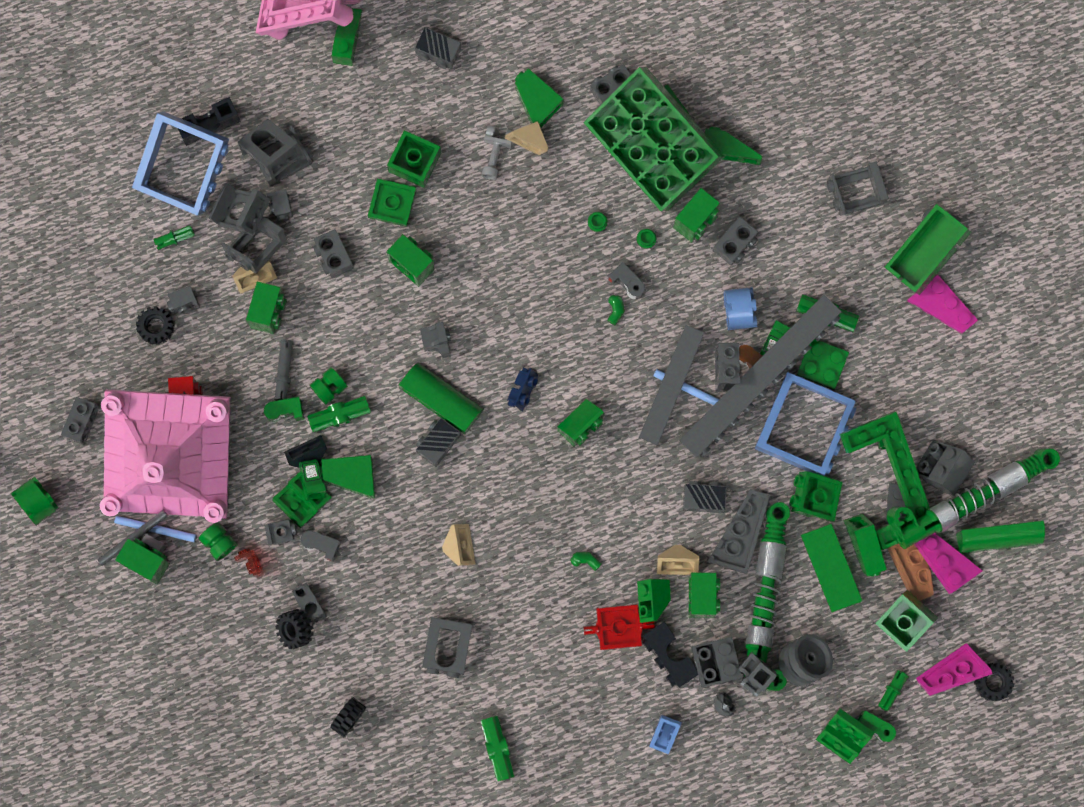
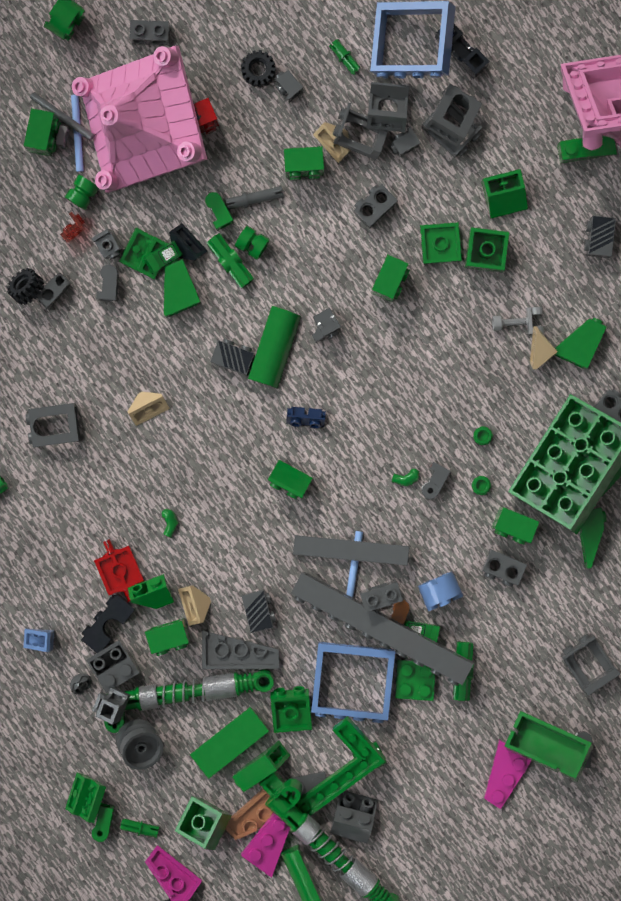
camera: 70 degrees right, 10 degrees up
none -> green slope [481,169,528,219]

